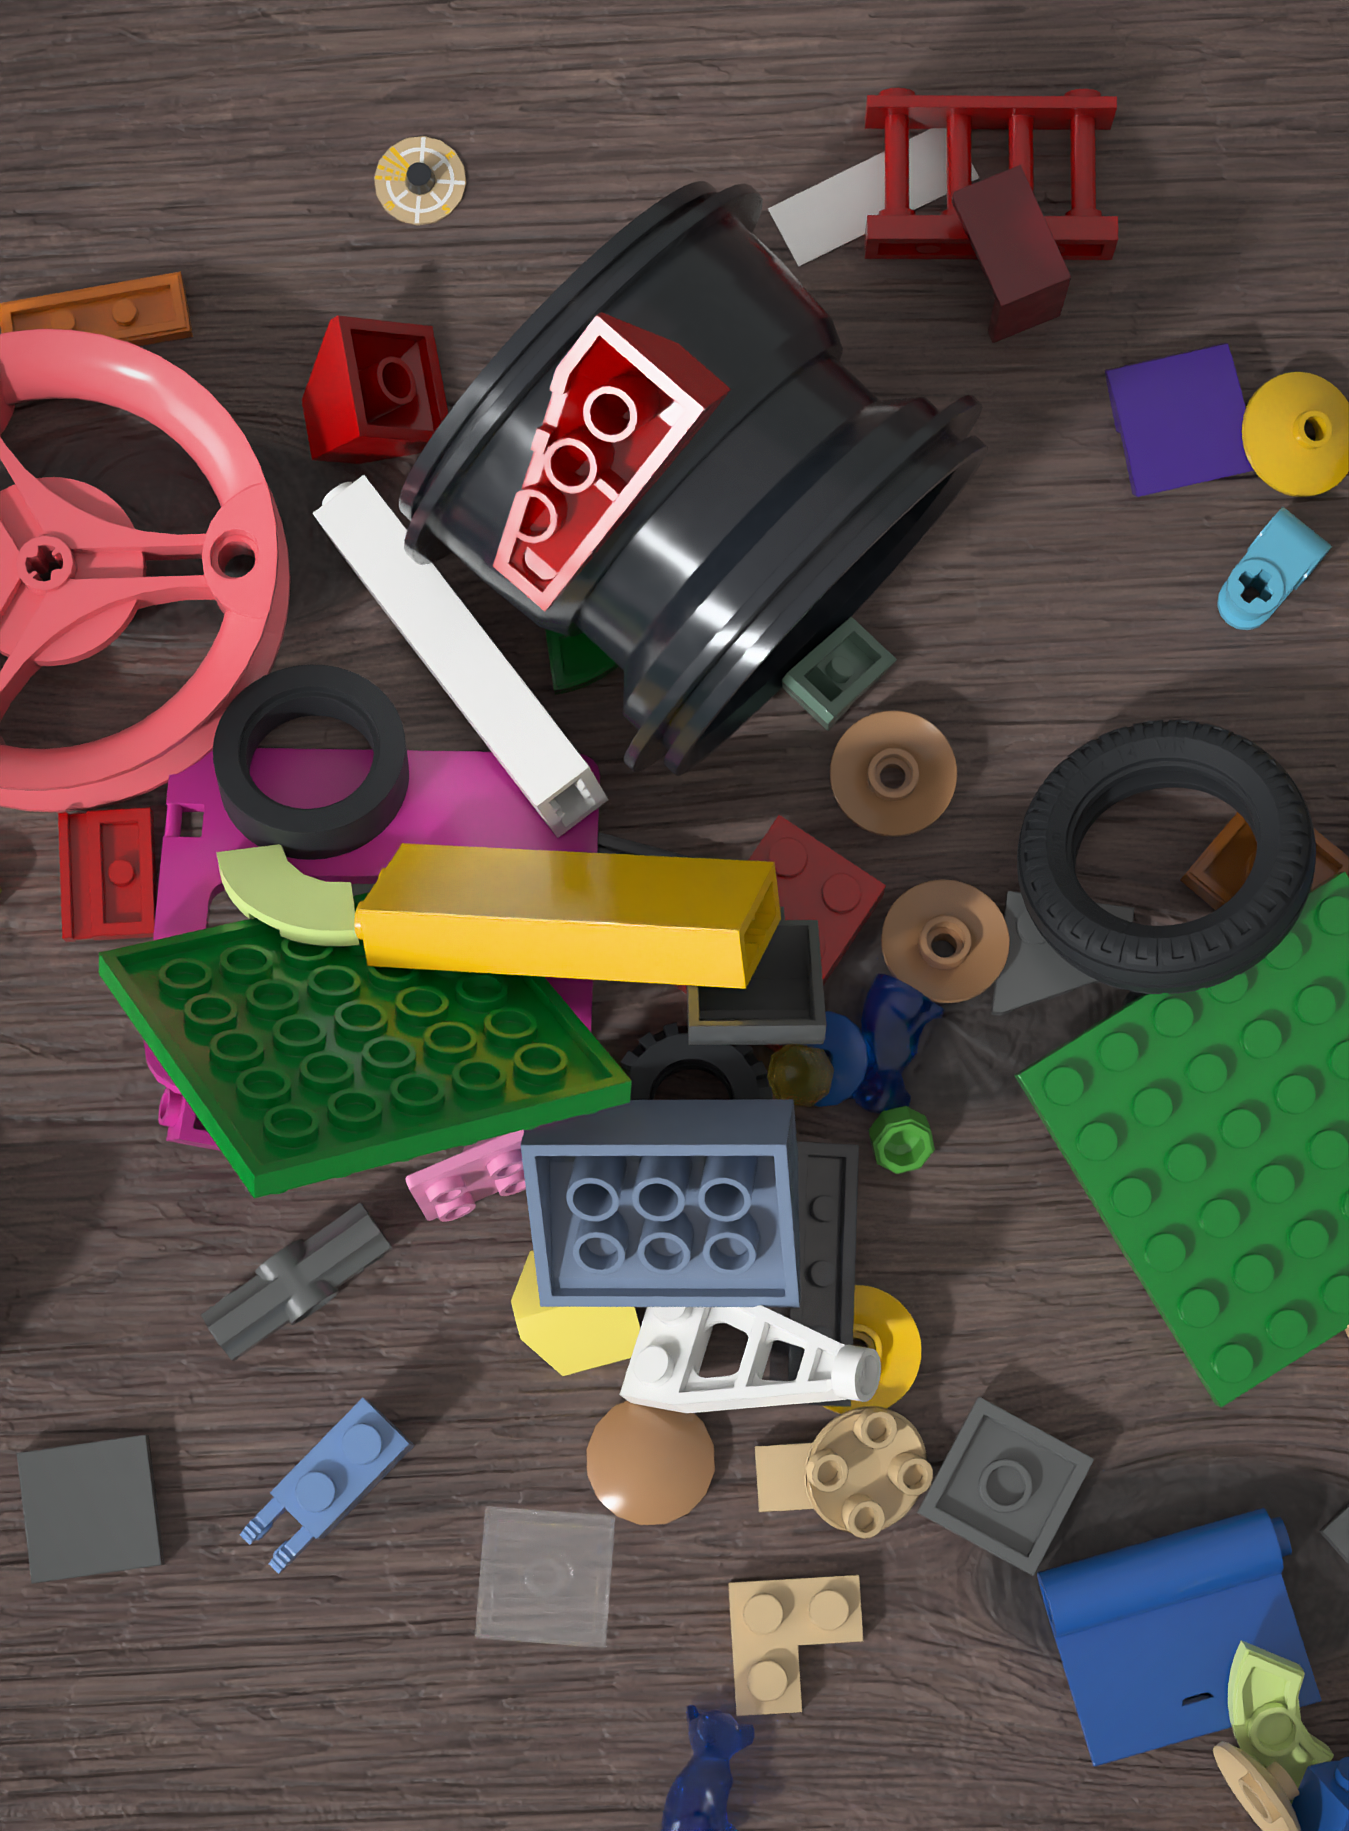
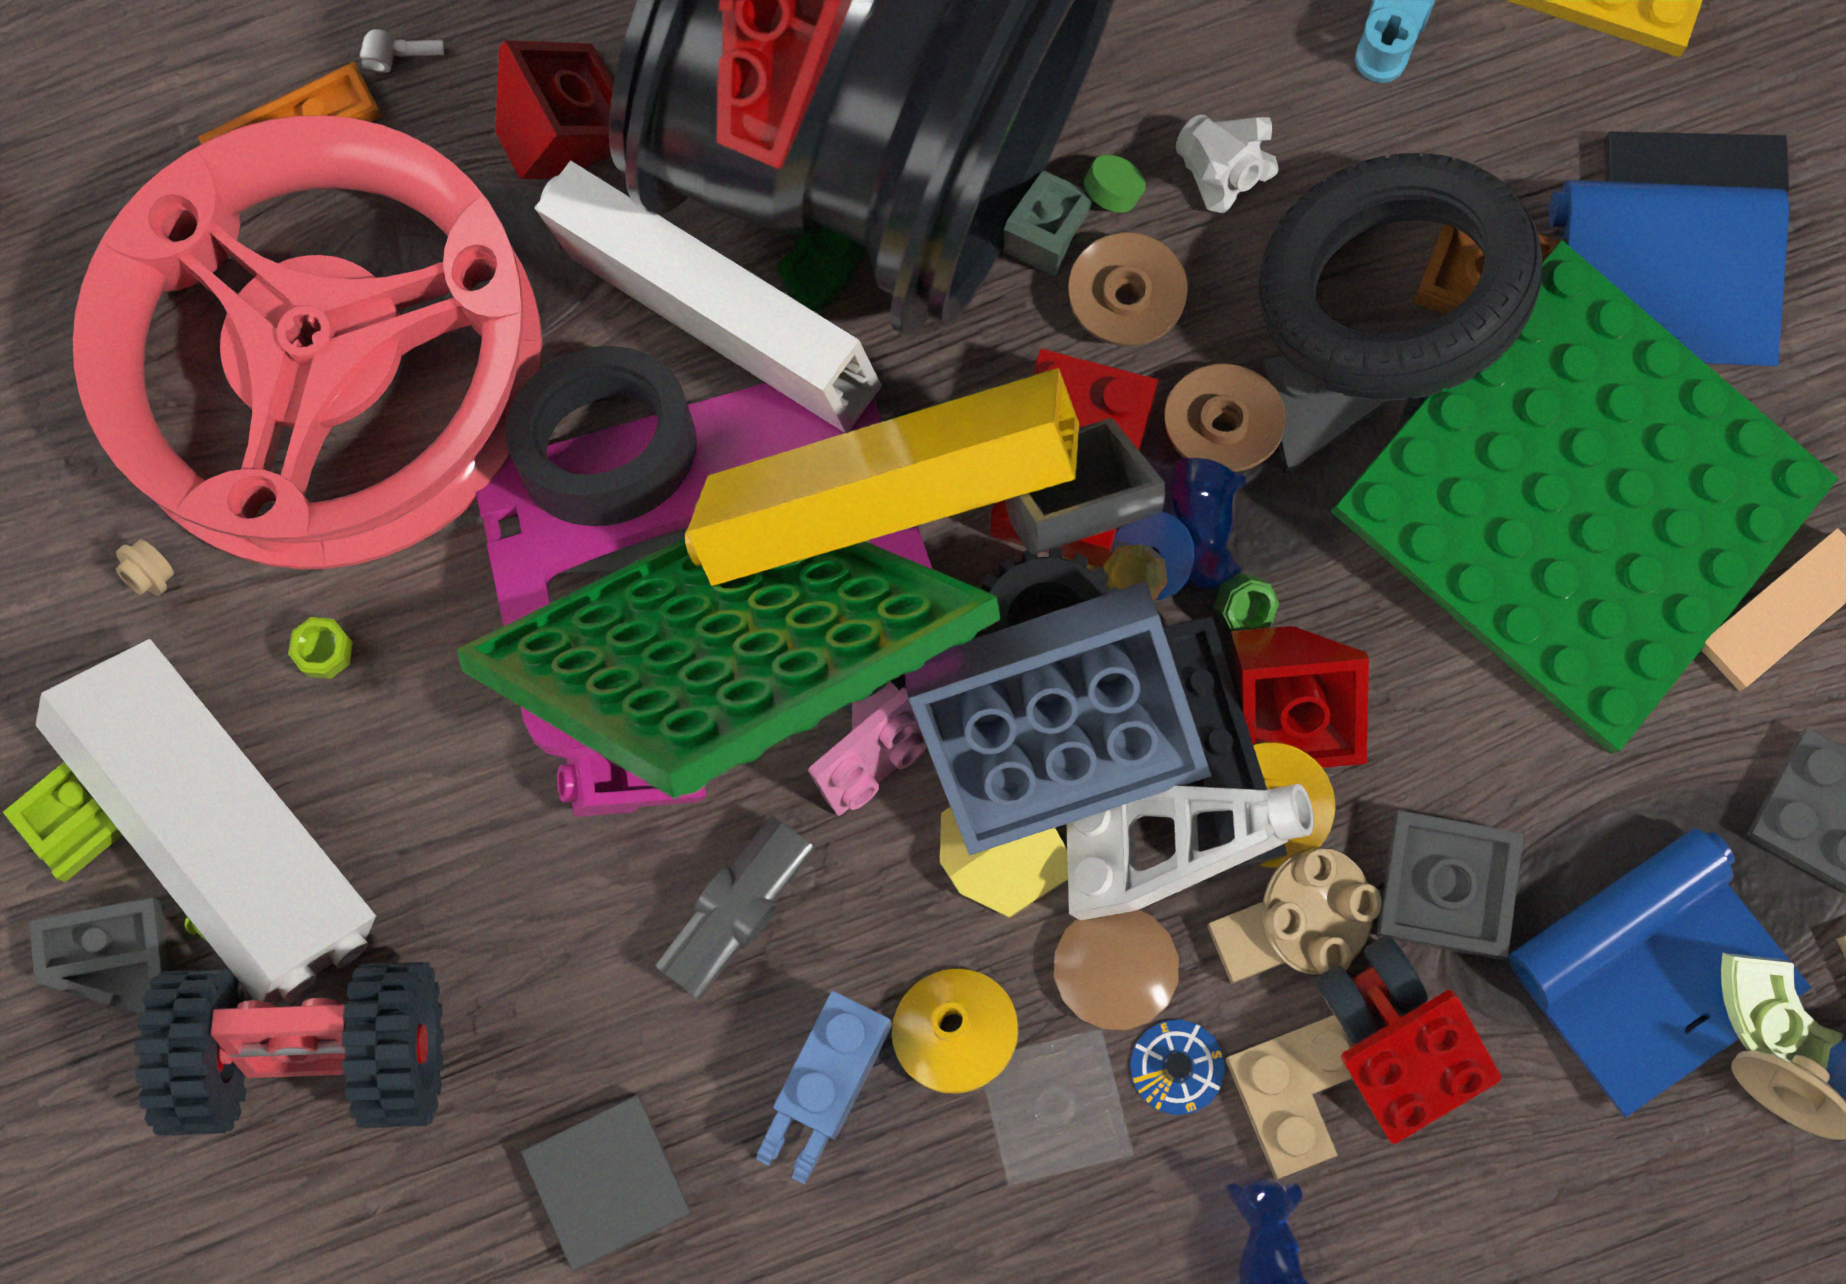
camera: 15 degrees left, 5 degrees down
red plate [58,807,157,942] -> none
yellowish green tile [216,844,359,946] -> none
none -> white hand [360,29,444,74]
none -> yellow dish [892,969,1019,1094]
none -> bright green tile [1084,155,1146,213]
none -> blue piece [1130,1019,1225,1115]
none -> white rock [1176,115,1279,213]
none -> red slope [1231,626,1369,768]
none -> red plate [1315,936,1501,1144]

